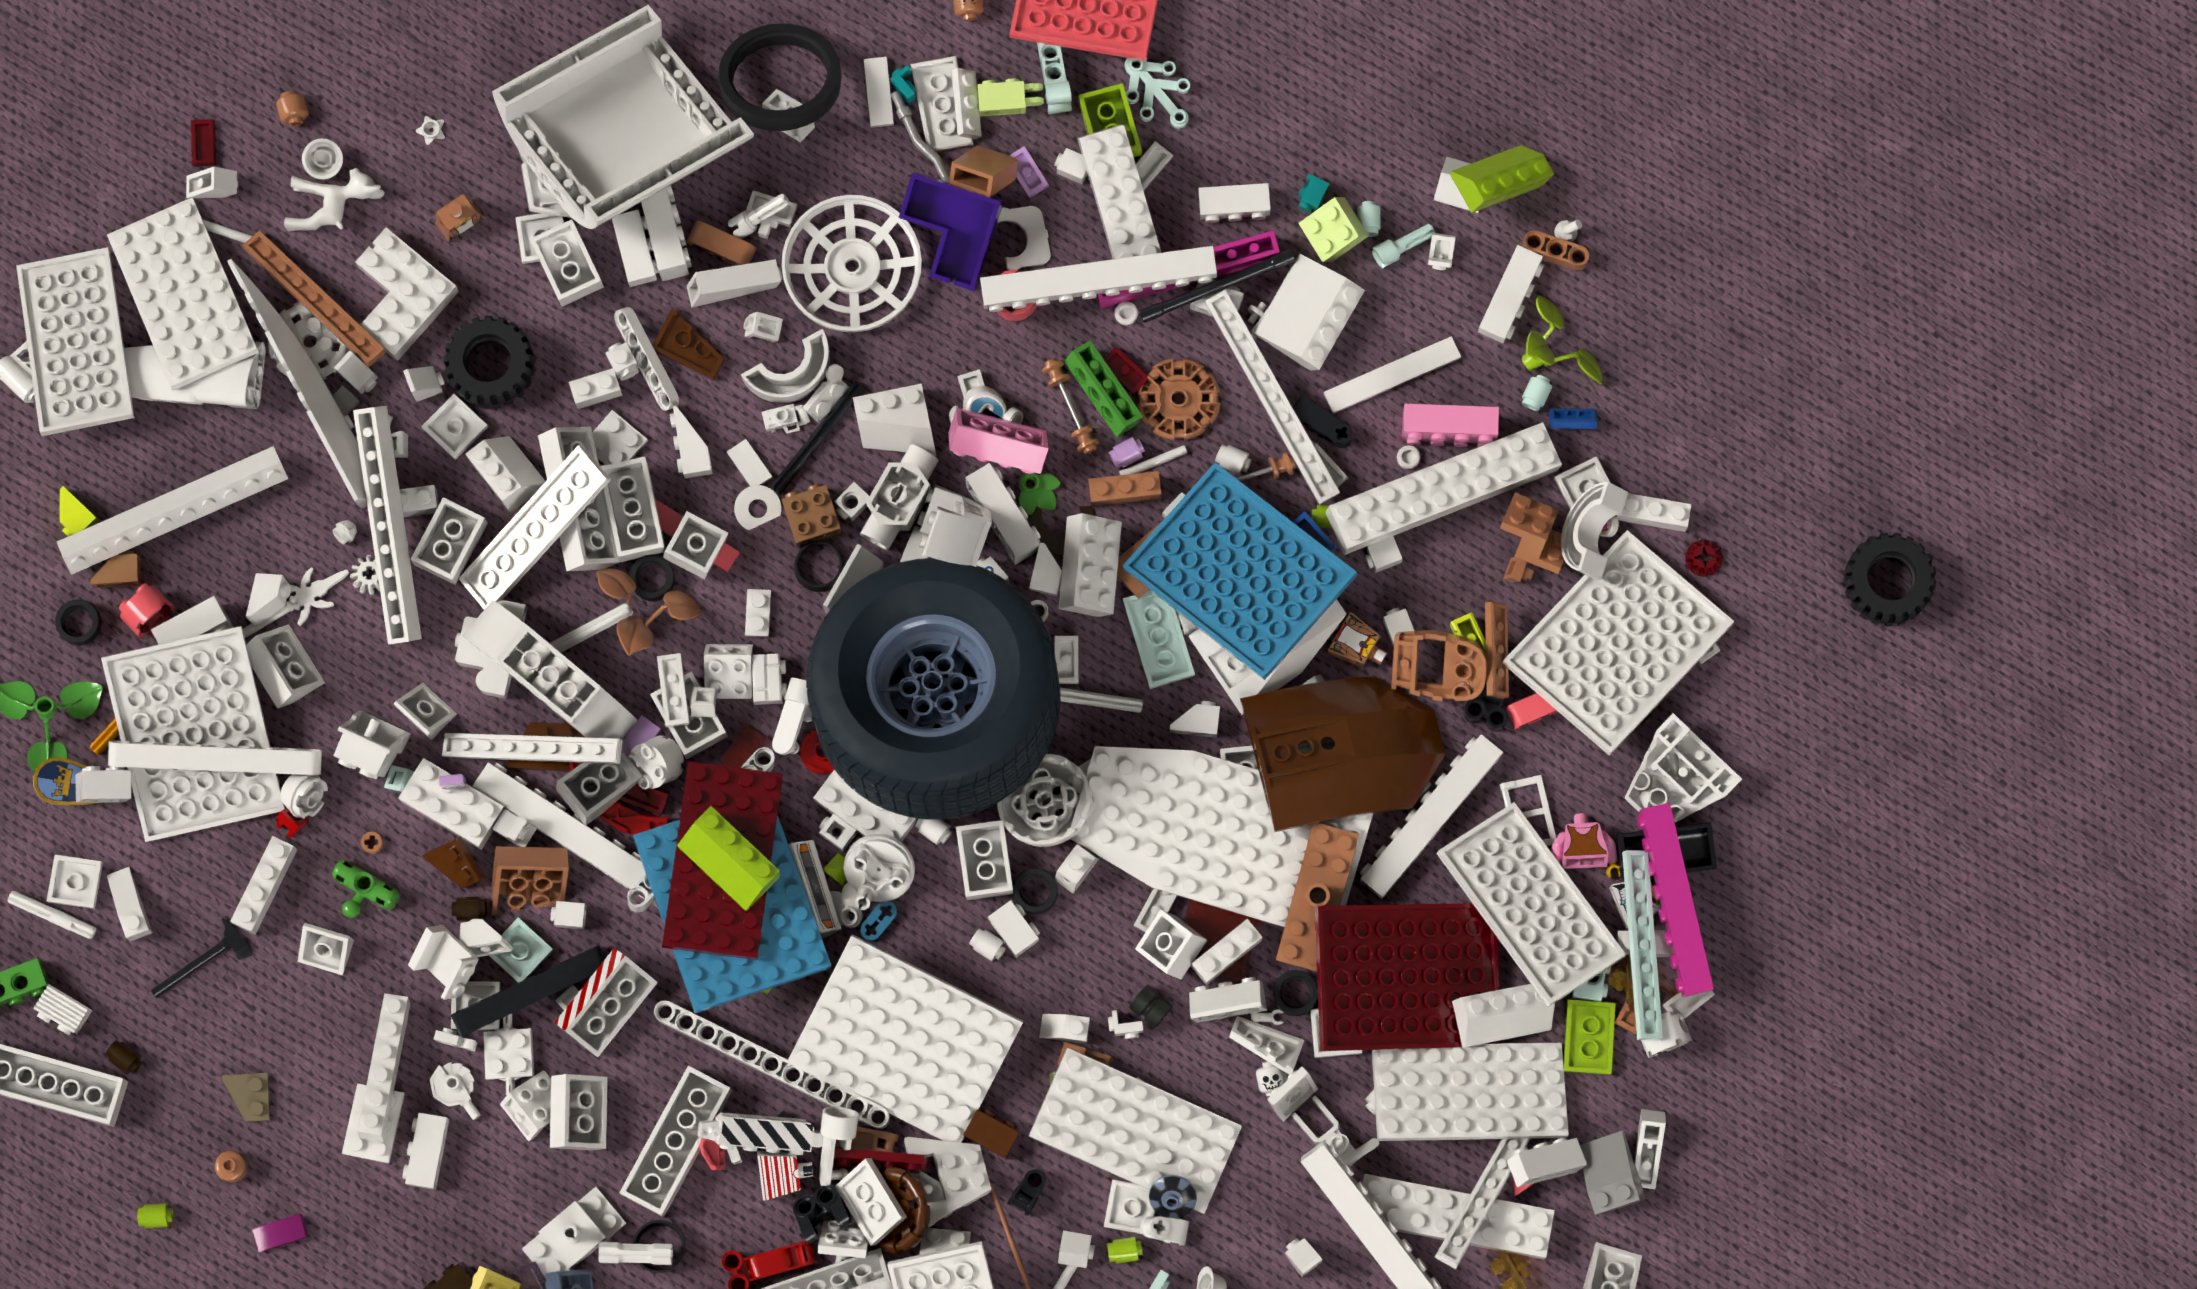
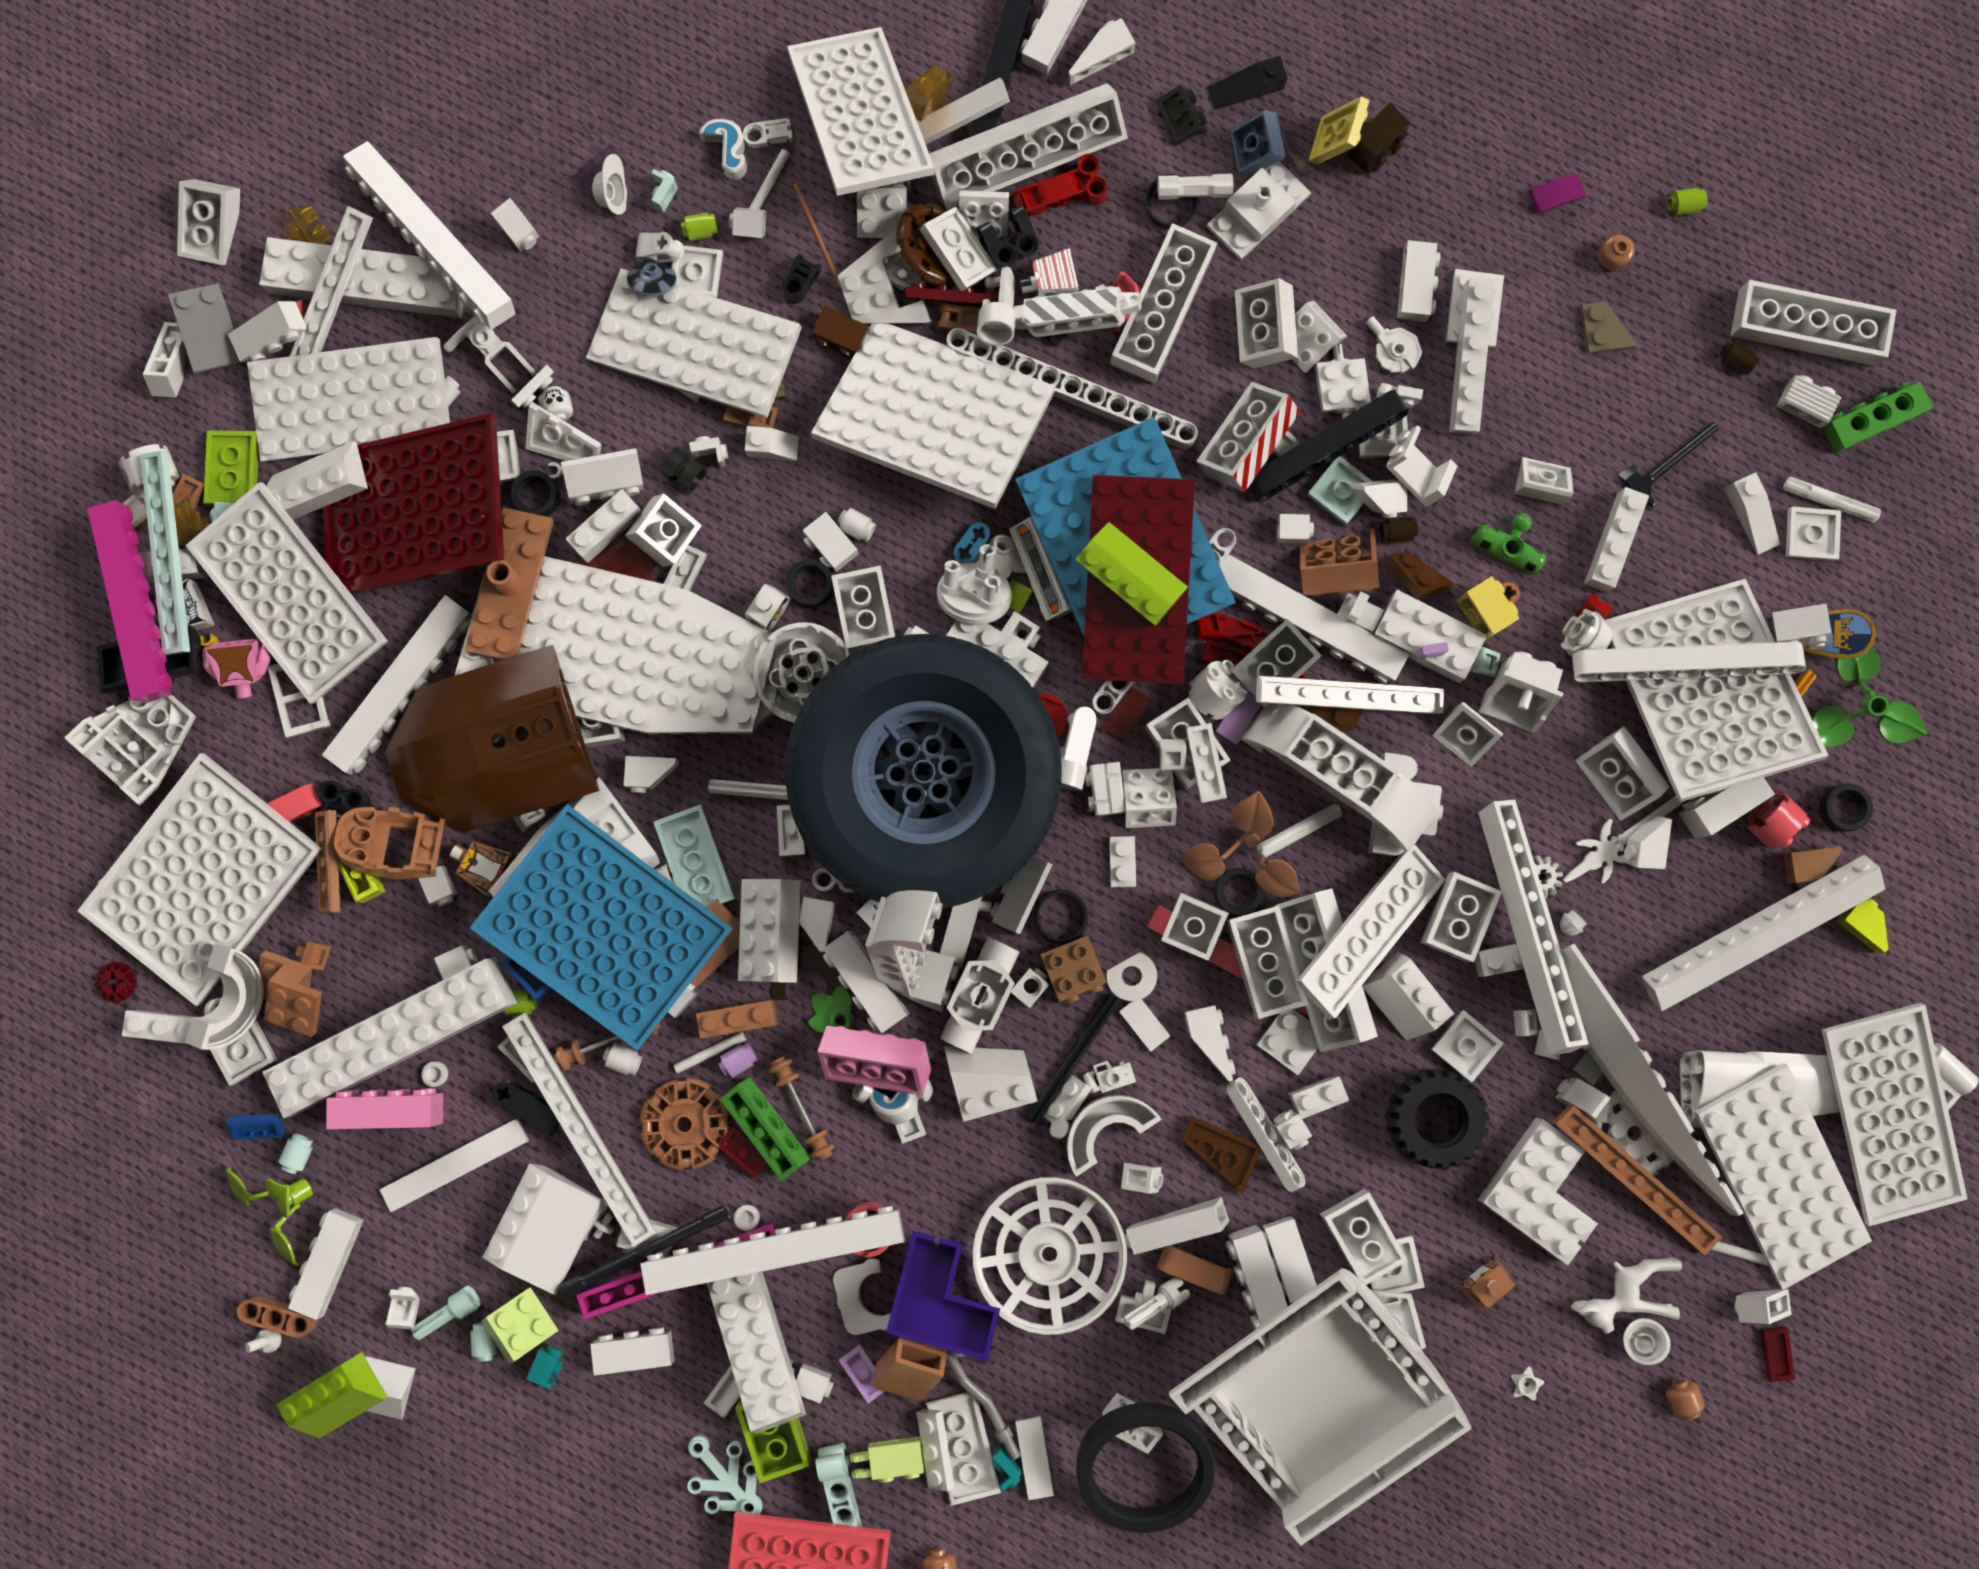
camera: 175 degrees right, 5 degrees up
white slope [403,366,445,402] -> none
none -> light yellow brick [1456,576,1519,640]

